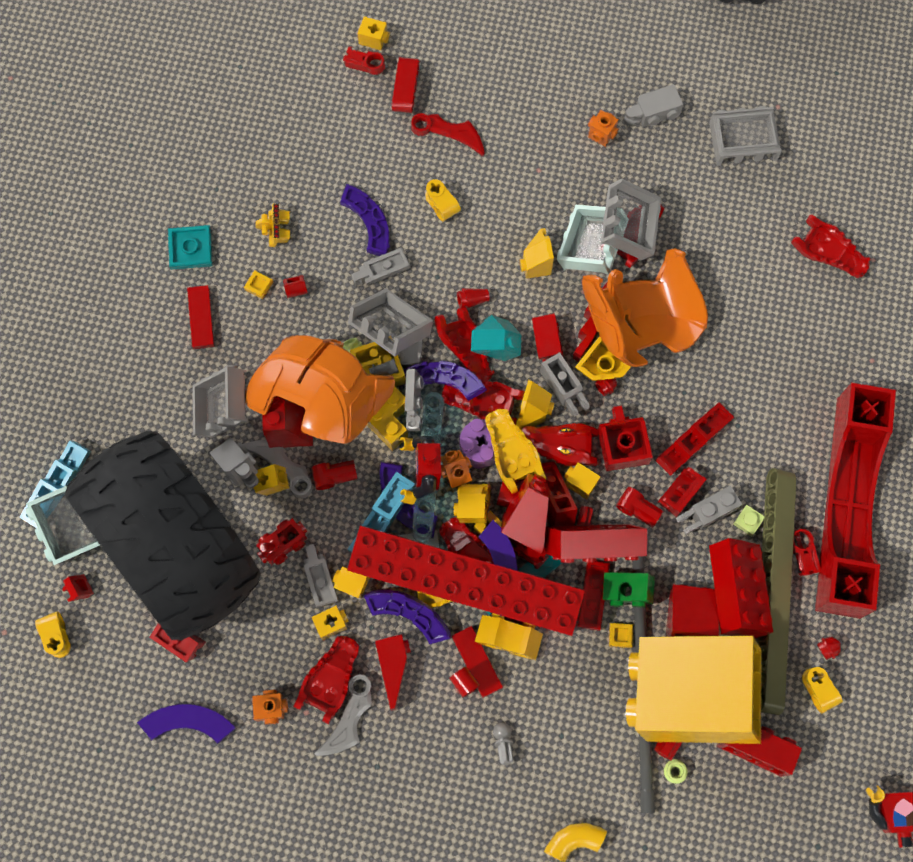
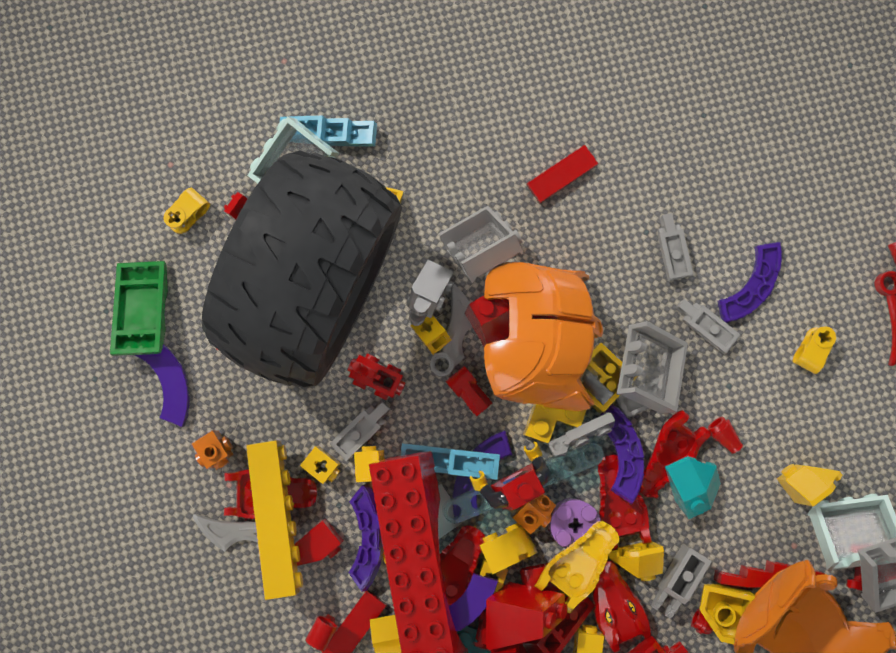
camera: 65 degrees right, 10 degrees up
teal tile [168,225,213,270] -> none
yellow tile [244,270,273,299] -> none
yellow hips [256,204,290,247] -> none
red brick [283,275,308,299] -> none
yellowish green plate [343,338,363,352] -> none
red hinge [532,313,564,362] -> none
none -> green slope [110,261,168,356]
none -> yellow brick [246,440,303,600]
none -> light grey hinge [658,213,693,281]

